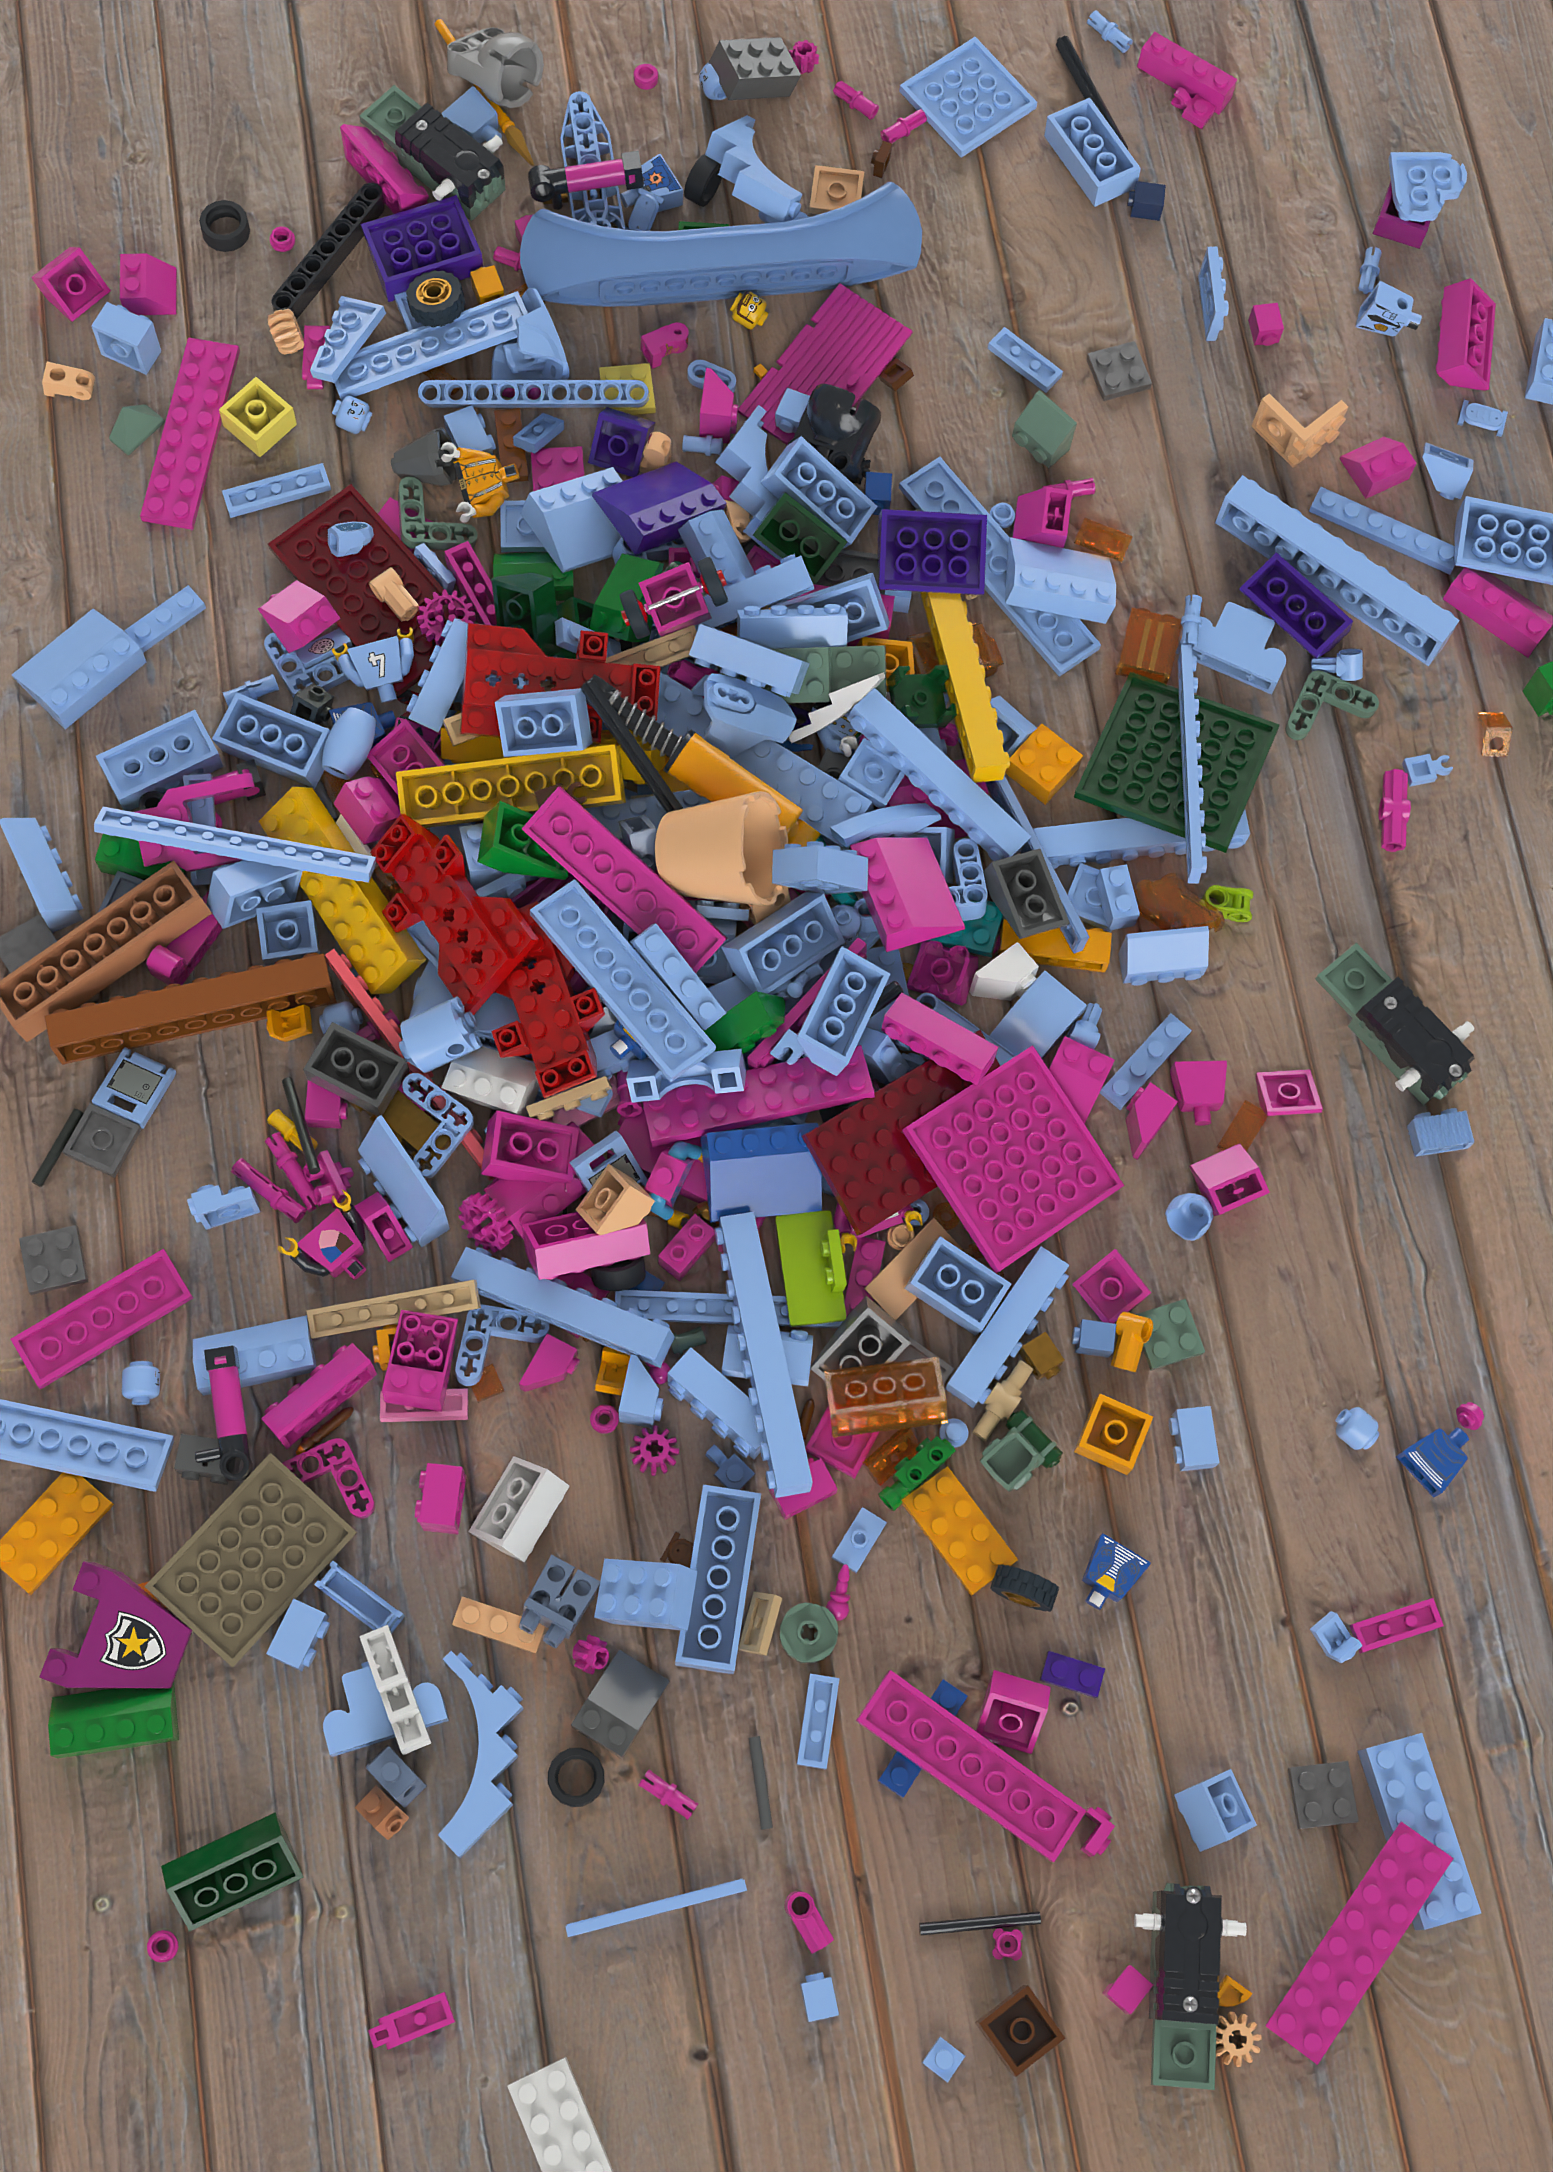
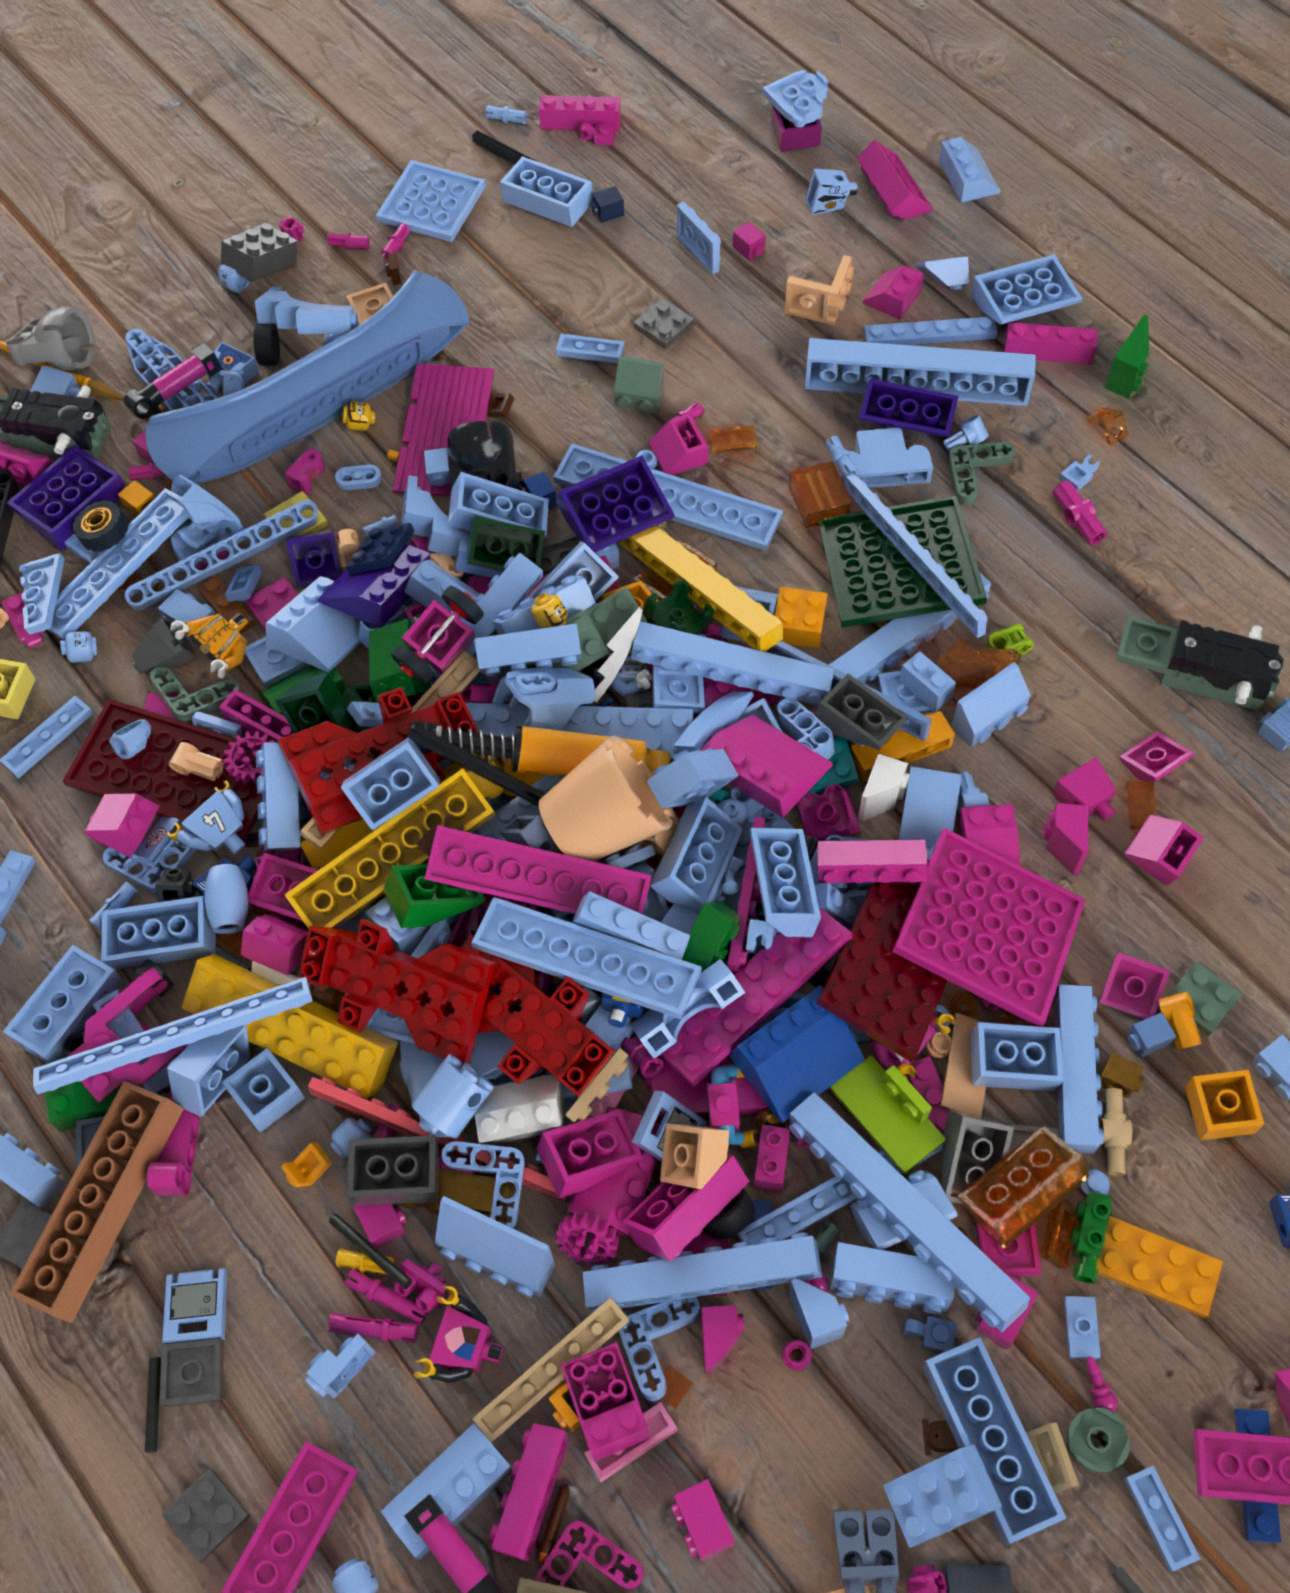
camera: 20 degrees left, 10 degrees down
dark orange brick [45,953,337,1065] -> none
dark pink slope [354,1192,413,1262] -> none
white slope [468,1456,569,1562] -> none
light orange bracket [595,1347,630,1396] -> none
dark pink gear [630,1426,679,1476] -> none
dark pink tile [634,64,658,90] -> none
dark pink slope [699,368,738,444] -> none
sand green piece [980,1410,1063,1492] -> none
black wheel [990,1565,1059,1612] -> none
light blue slope [1005,537,1116,624] -> none
light blue plate [1100,1013,1192,1111] -> none
light blue hair [1165,1193,1213,1241] -> none
light blue axle [1358,247,1382,294] -> none
light blue piece [1457,400,1508,437] -> none
none -> dark blue plate [346,523,414,575]
none -> yellow head [531,593,568,629]

